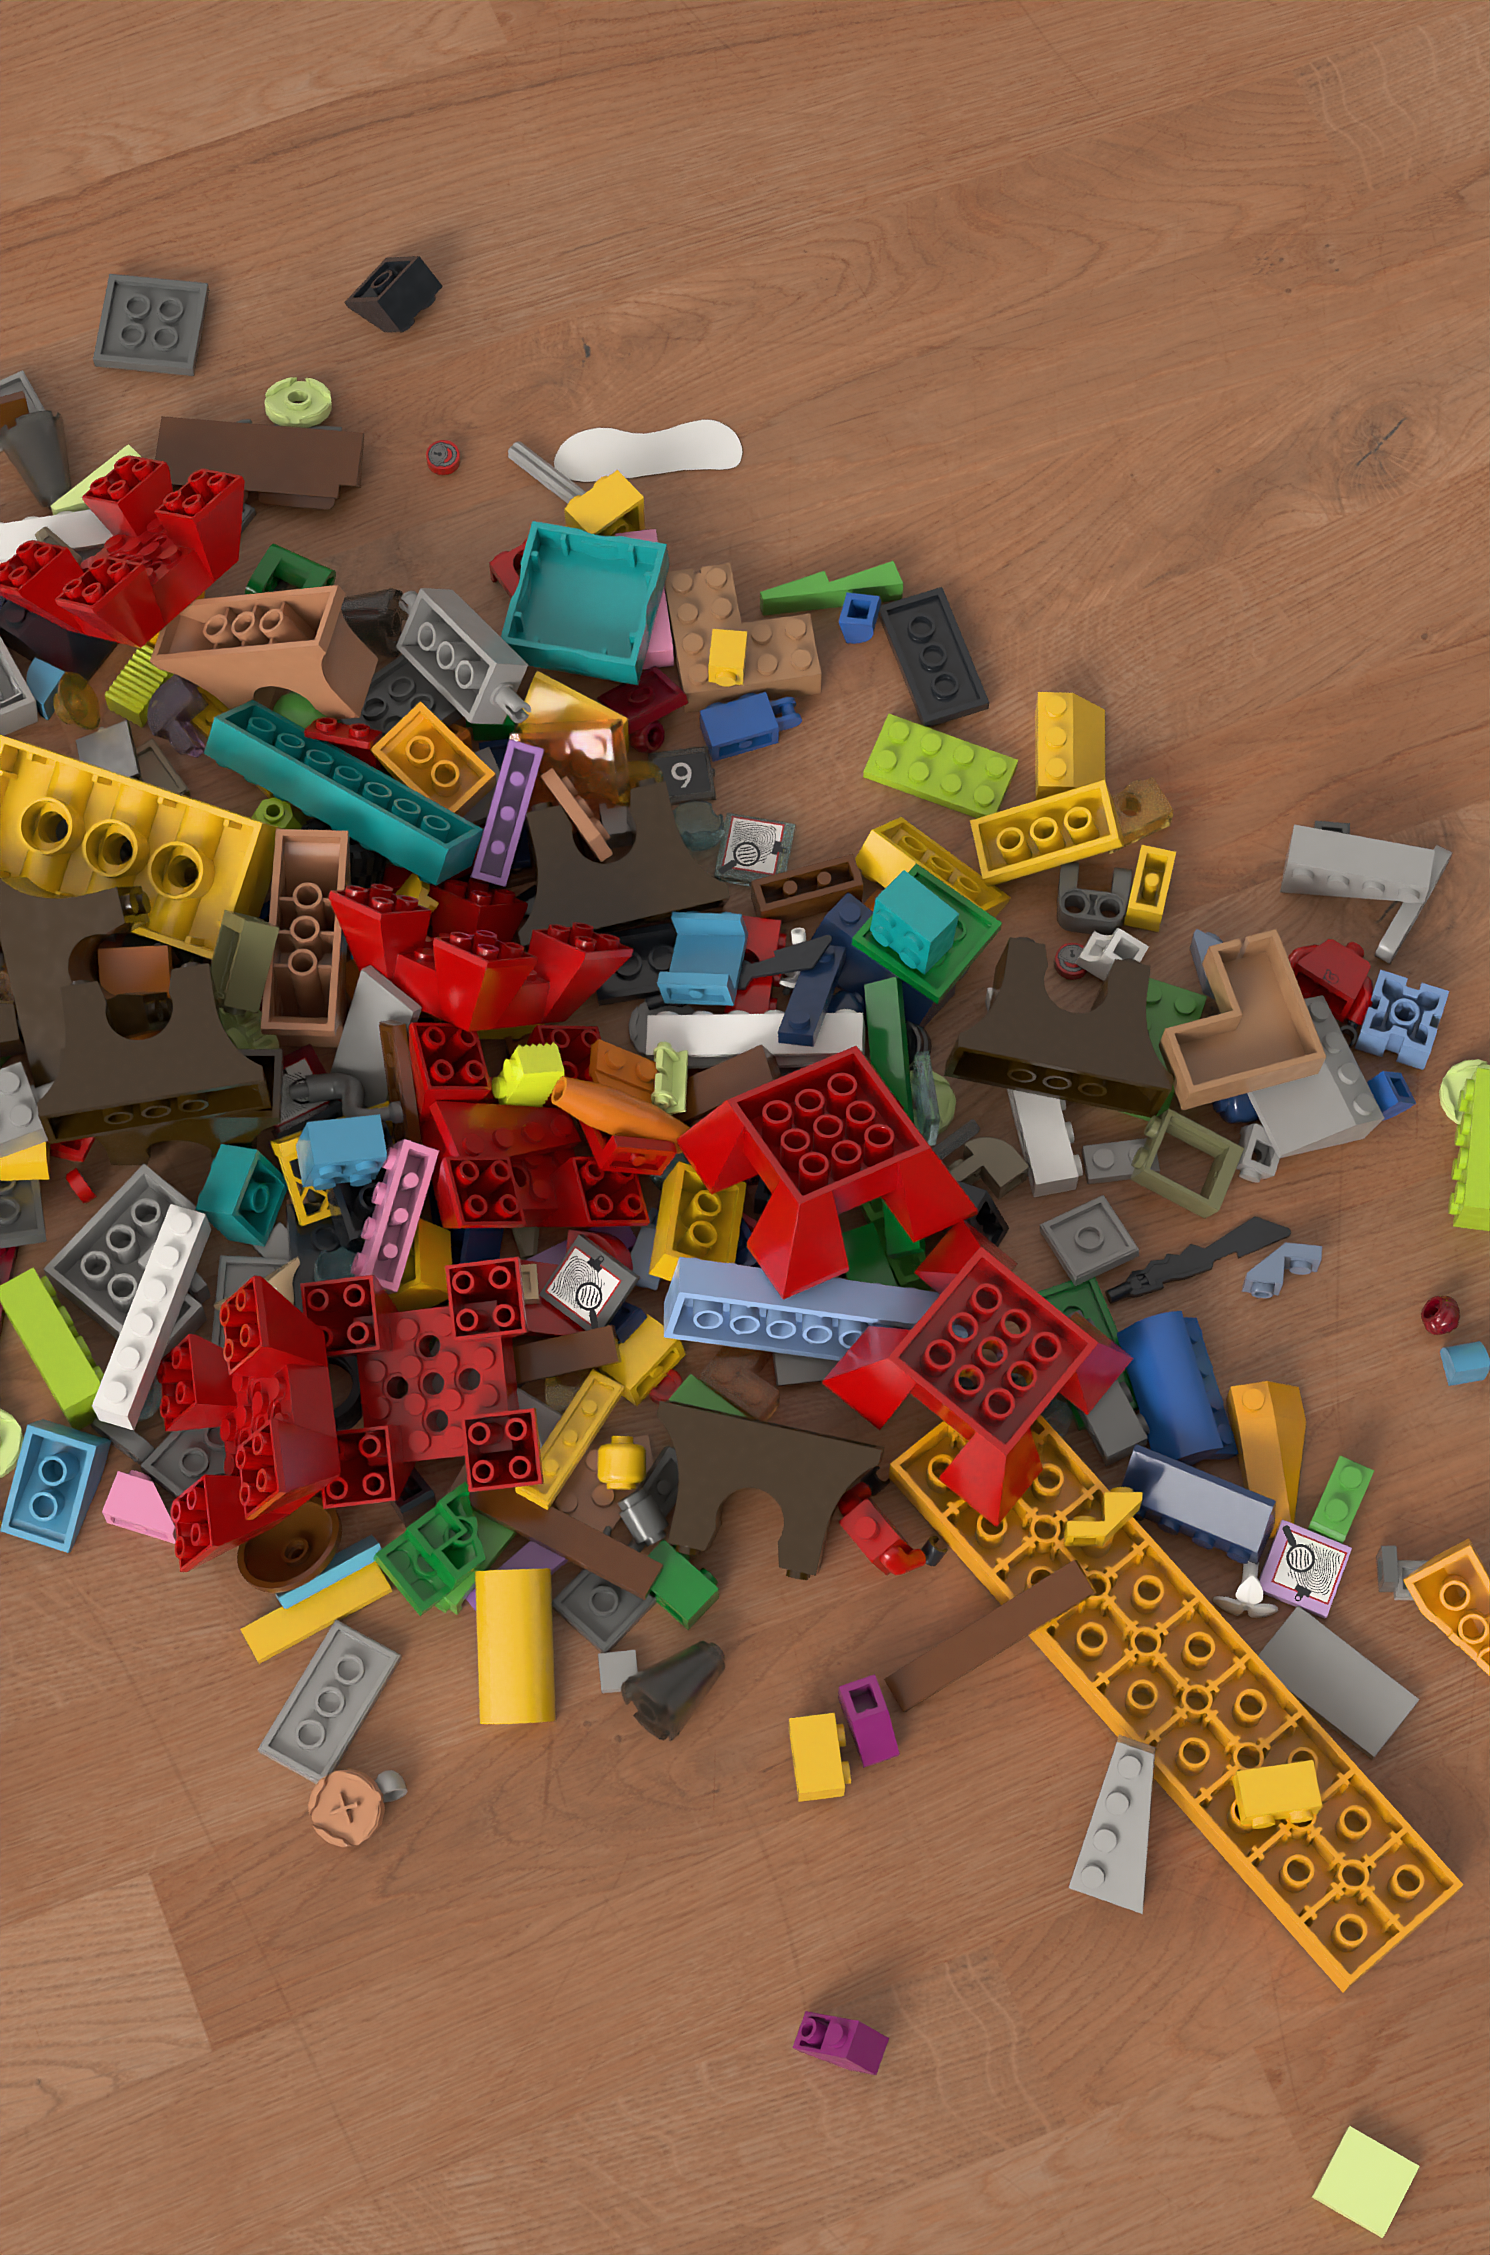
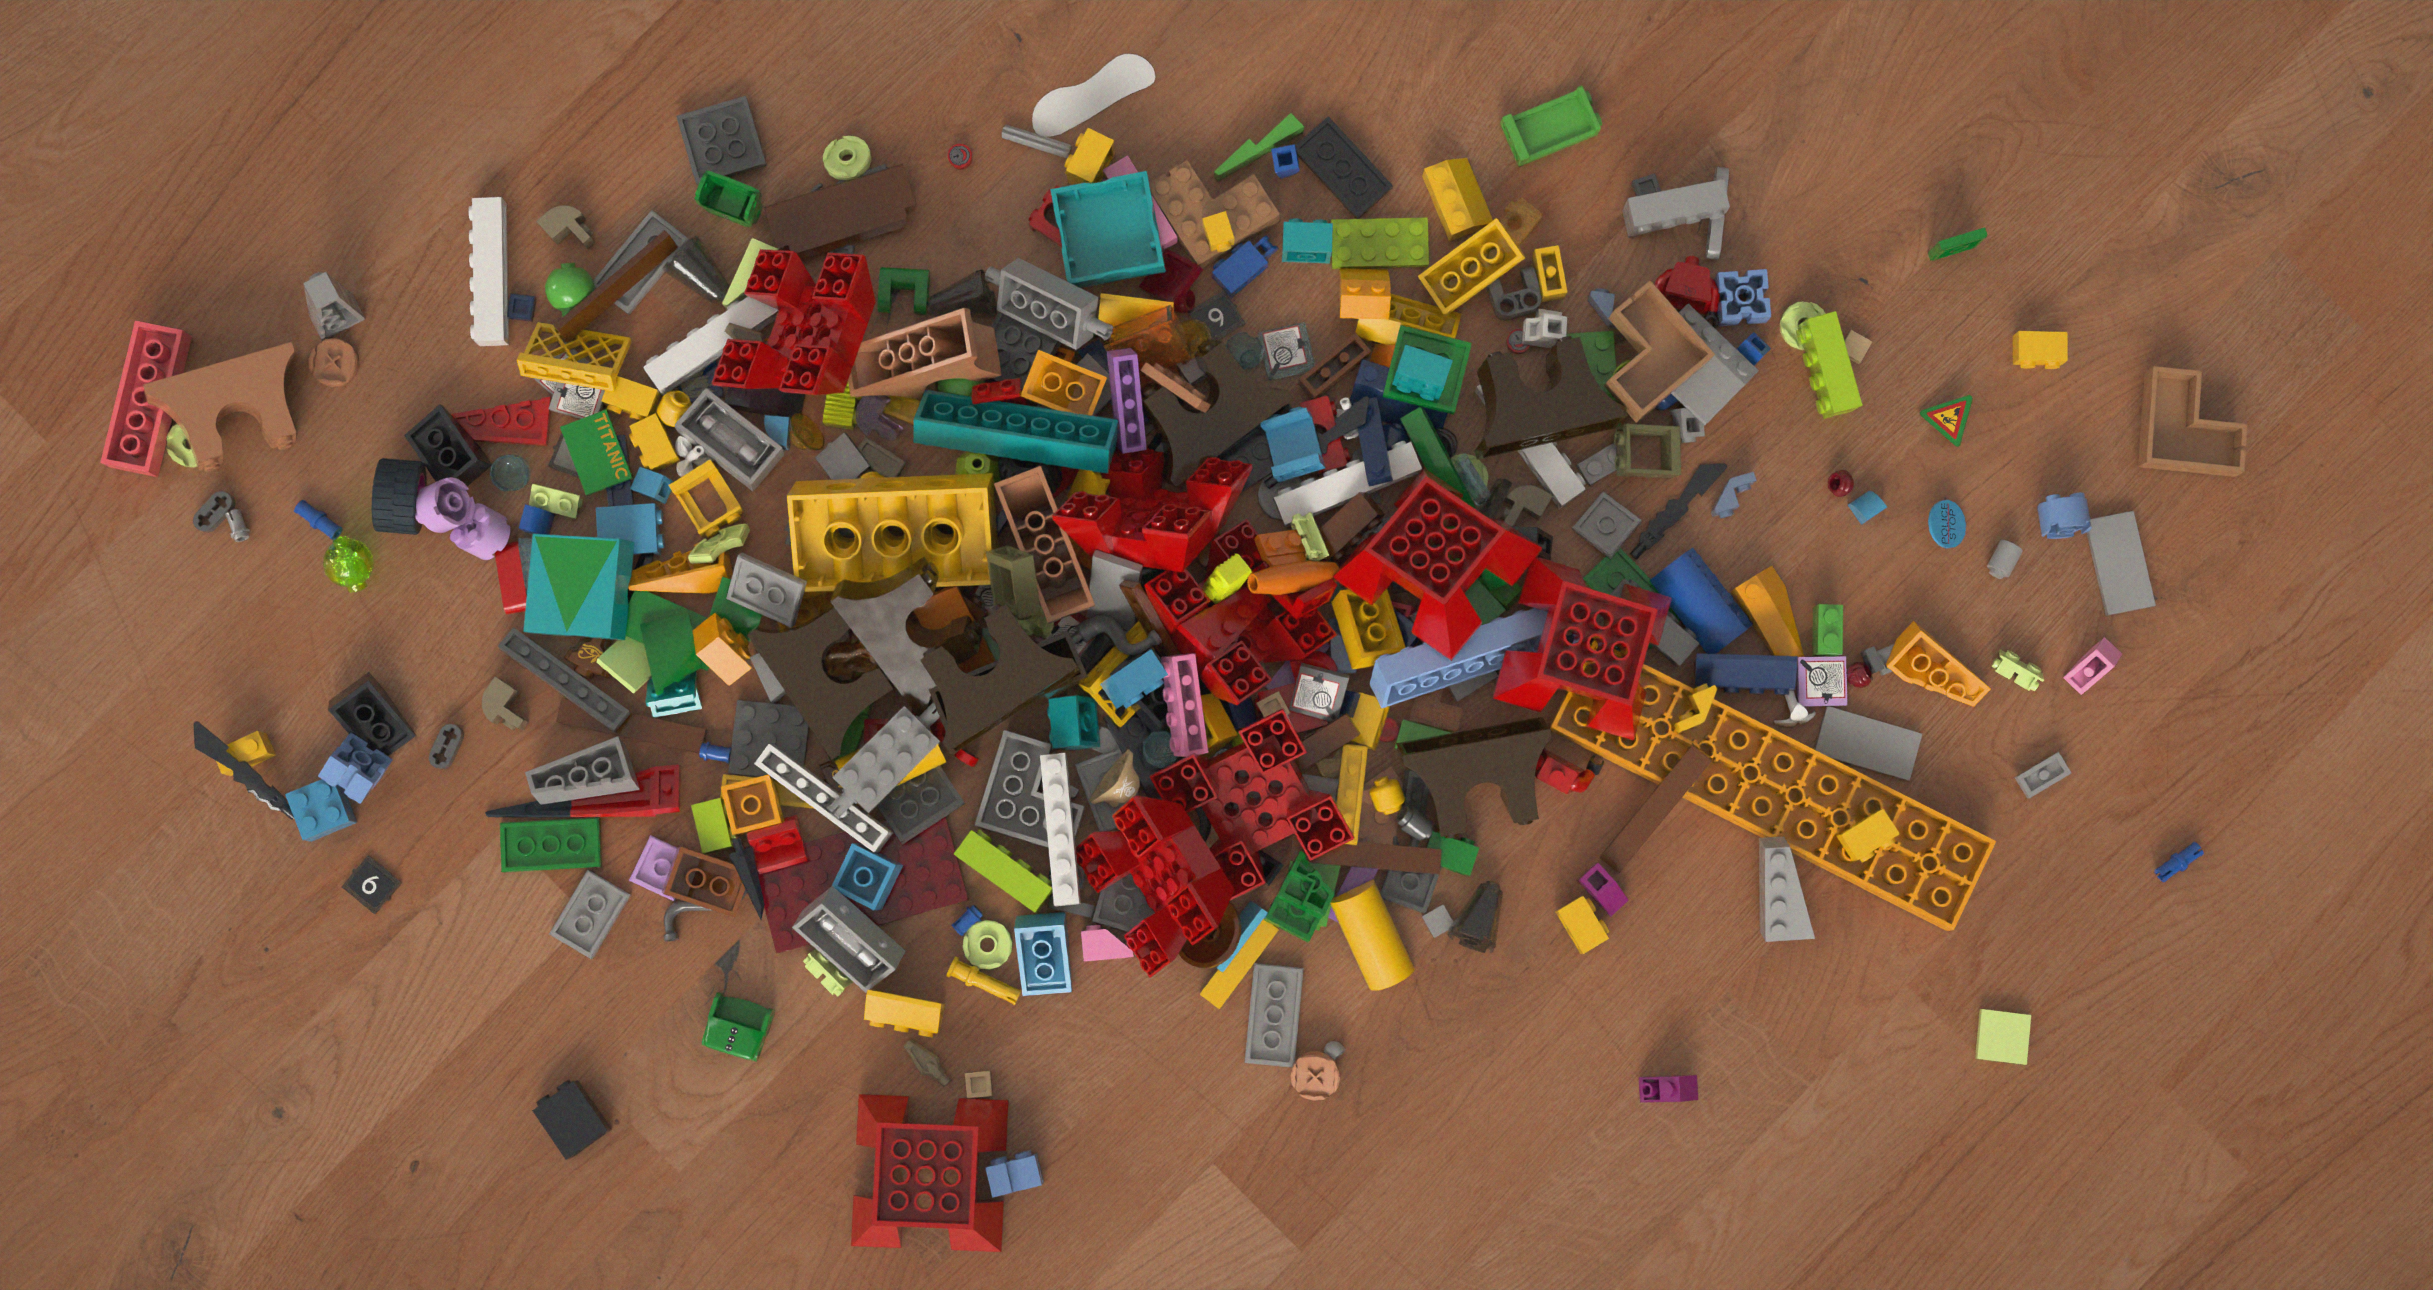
camera: 25 degrees left, 15 degrees up
black slope [344,256,443,333] -> none
none -> green piece [694,170,763,227]
none -> teal brick [1282,218,1333,264]
none -> light orange slope [1339,268,1391,320]
none -> bright green panel [1500,85,1602,167]
none -> dark red piece [1847,662,1873,688]

